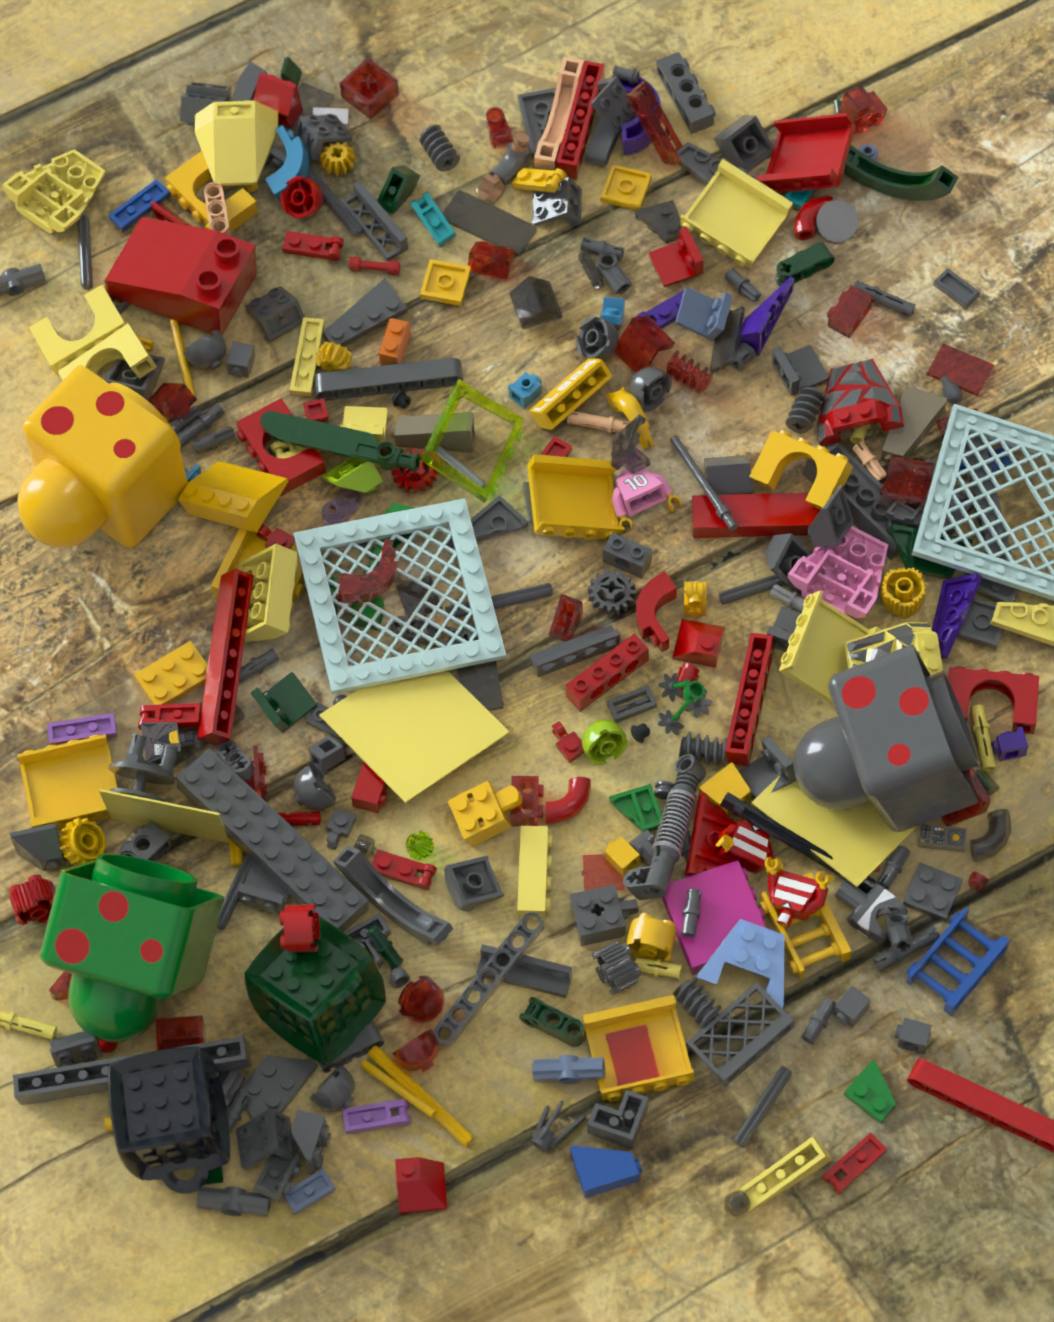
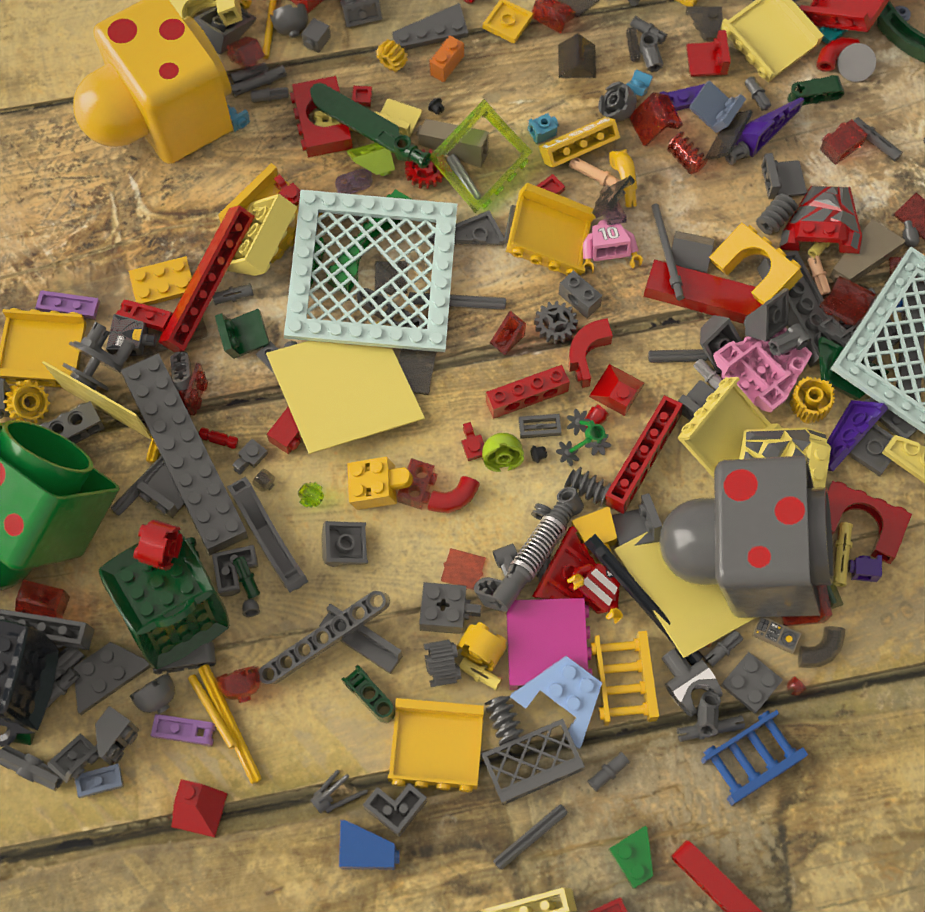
camera: 15 degrees right, 5 degrees up
yellow slope [178,461,288,533] -> none
dark grey bracket [236,1108,296,1170] -> none
light yellow plate [290,317,325,397] -> none
dark grey cylinder [293,764,336,810] -> none
dark grey brick [308,735,346,775] -> none
dark grey beam [314,358,463,401] -> none
clear red arch [337,539,398,604] -> none
red plate [372,849,437,890] -> none
clear red cylinder [398,976,445,1024] -> none
light yellow brick [517,826,553,920] -> none
dark grey fence [529,624,620,677] -> none
sand blue piece [532,1055,606,1084] -> none
yellow brick [604,836,641,877] -> none
clear red piece [605,1025,660,1086] -> none
green wing [609,784,662,832] -> none
dark grey cylinder [629,367,672,411] -> none
dark grey pin [681,889,702,938] -> none
yellow brick [684,581,707,617] -> none
red torso [765,857,834,928] -> none
dark grey brick [834,986,871,1028] -> none
dark grey brick [894,1018,932,1054] -> none
none -> dark grey piece [768,323,812,356]

